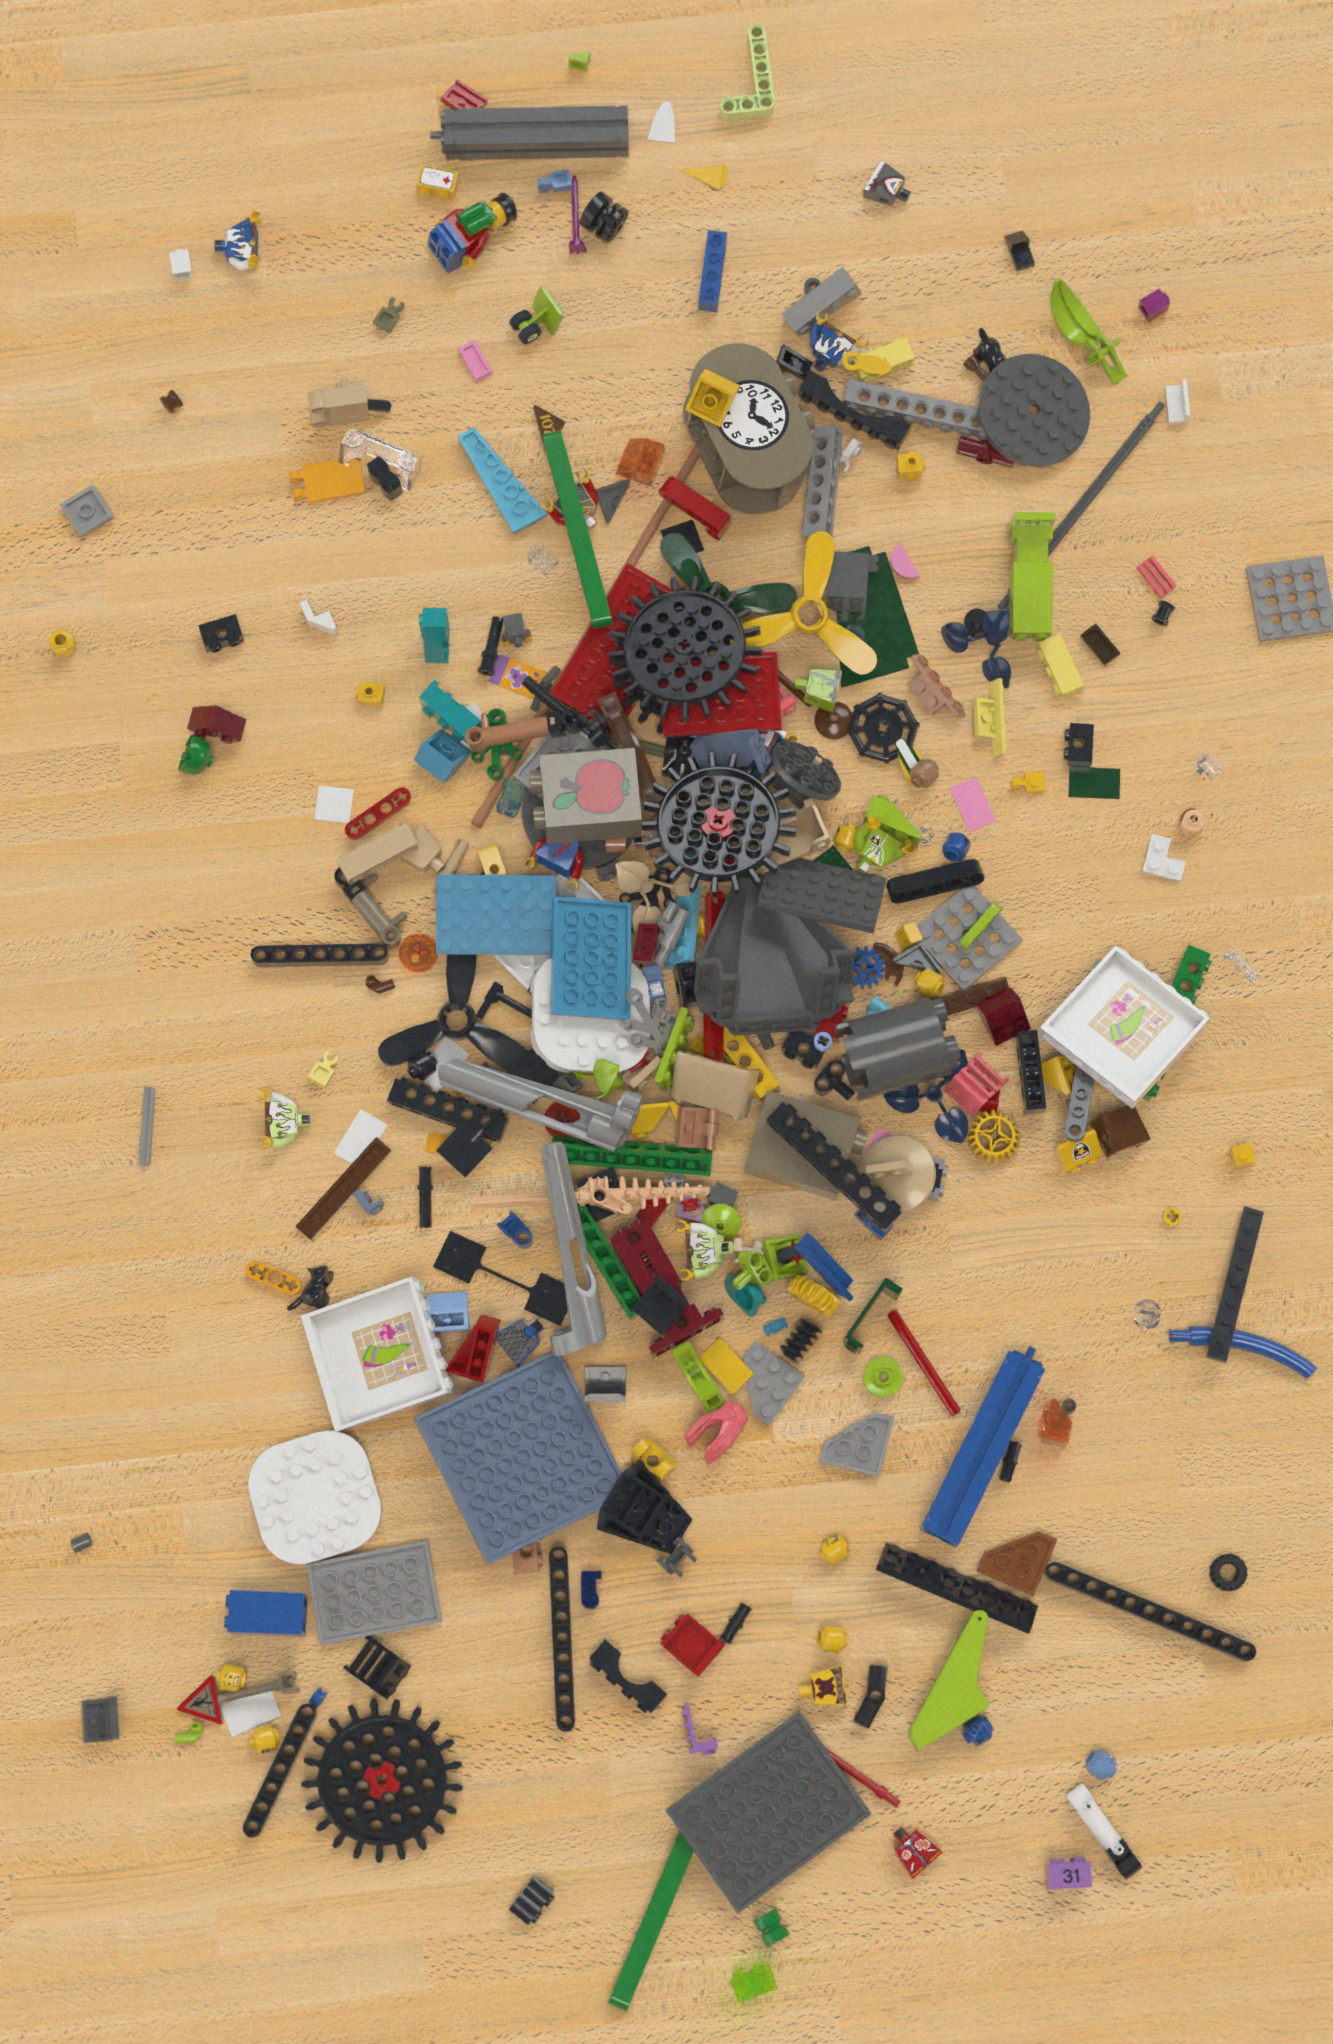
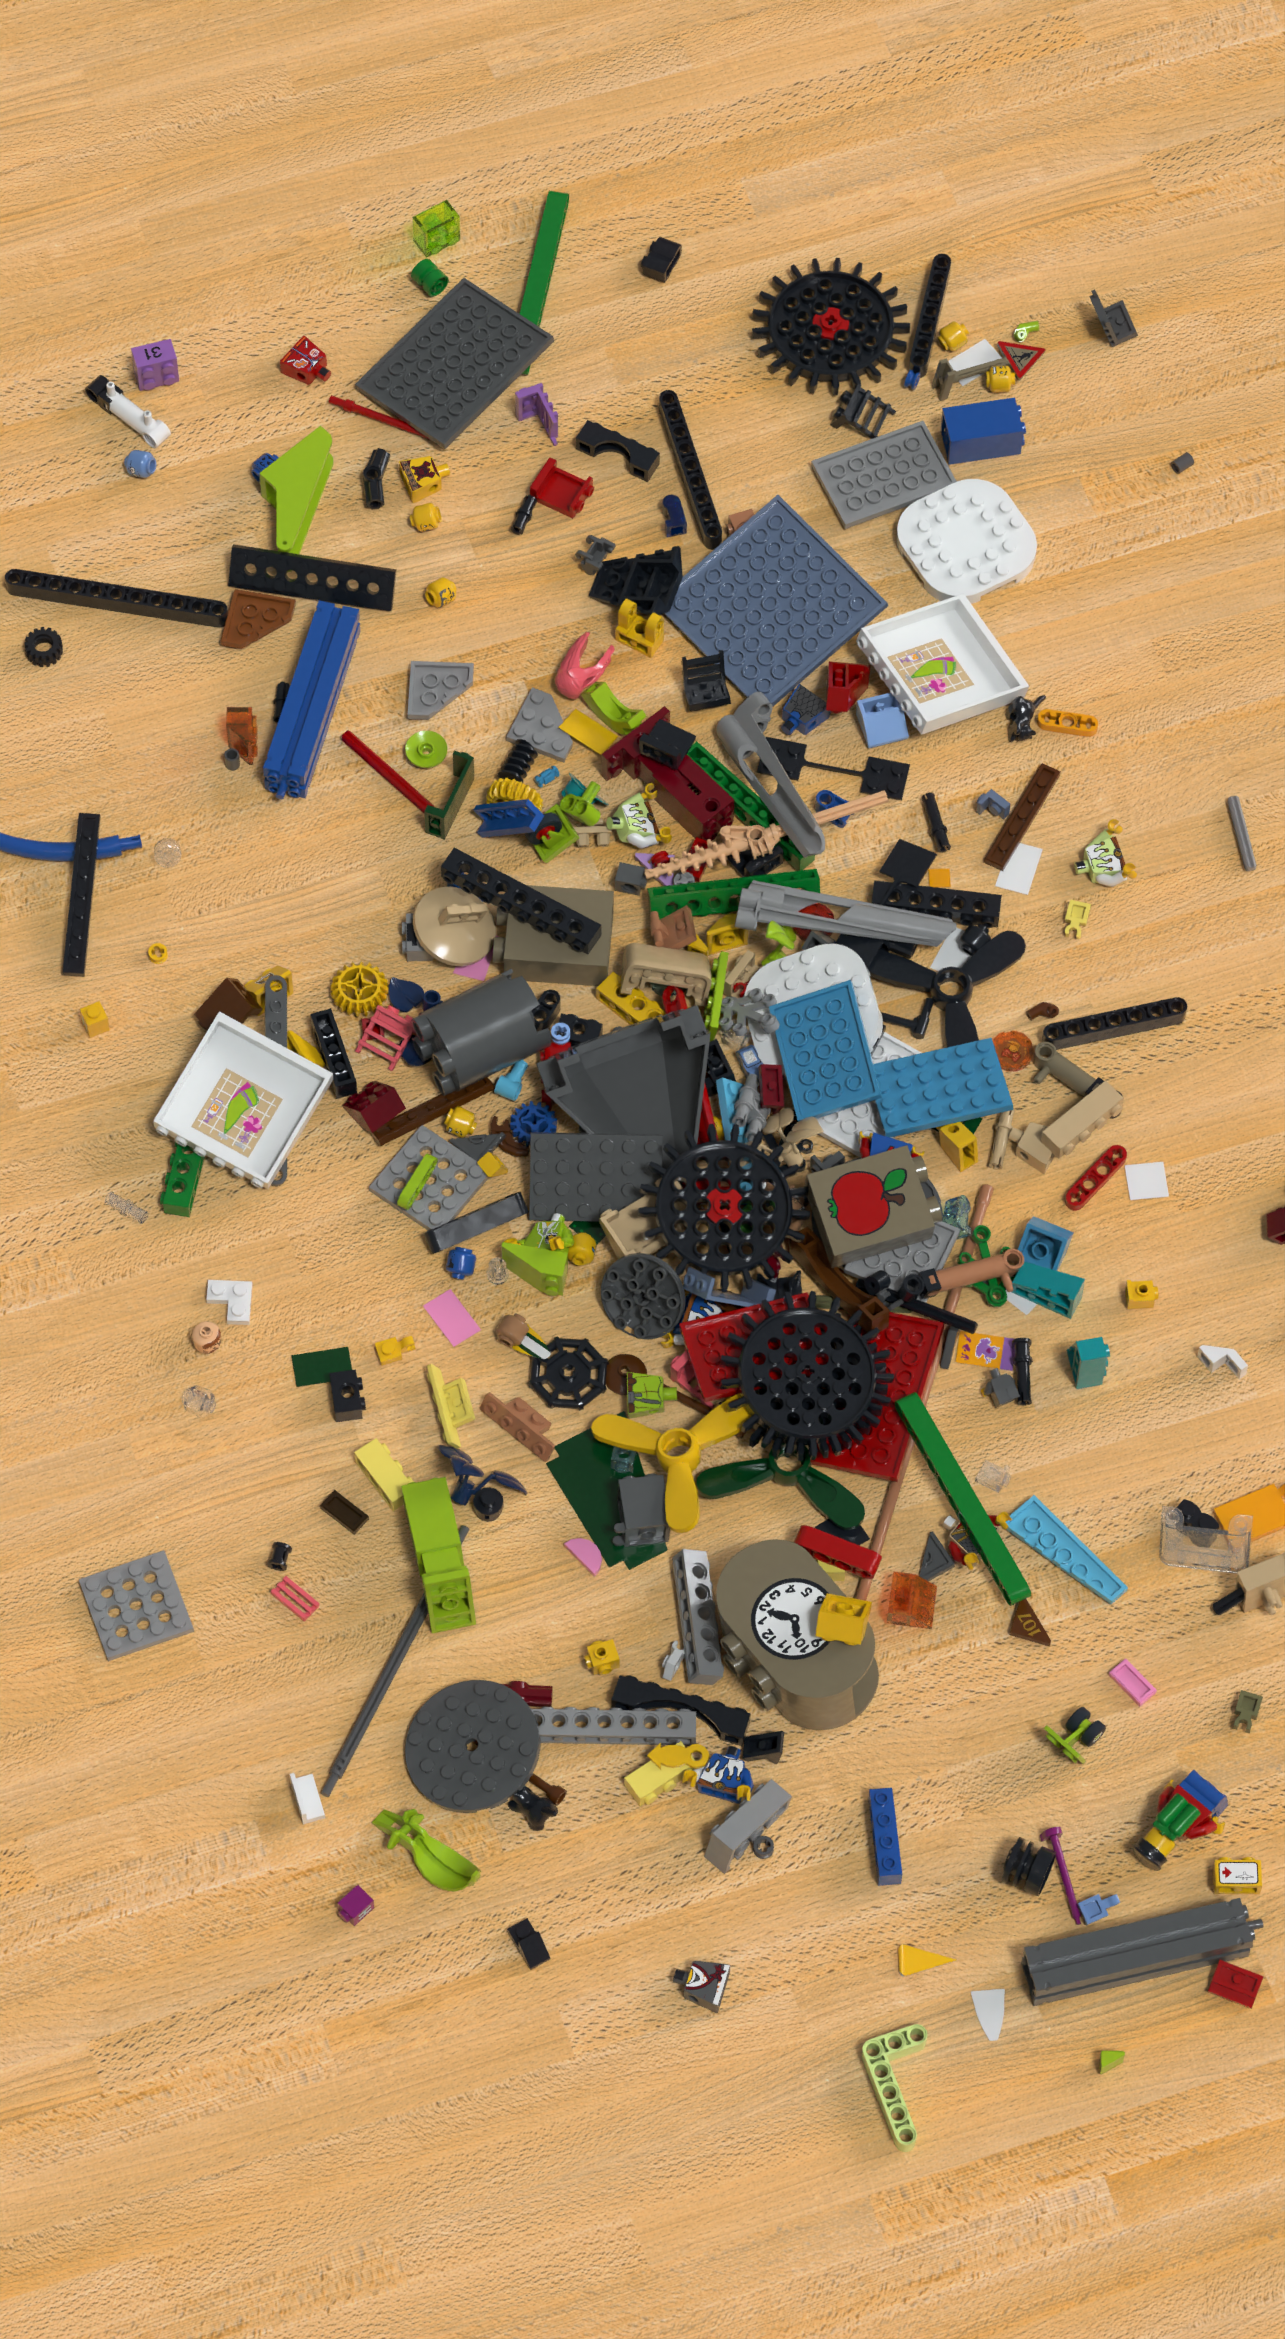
camera: 165 degrees right, 15 degrees down
lime dish [701,1203,741,1241] -> none

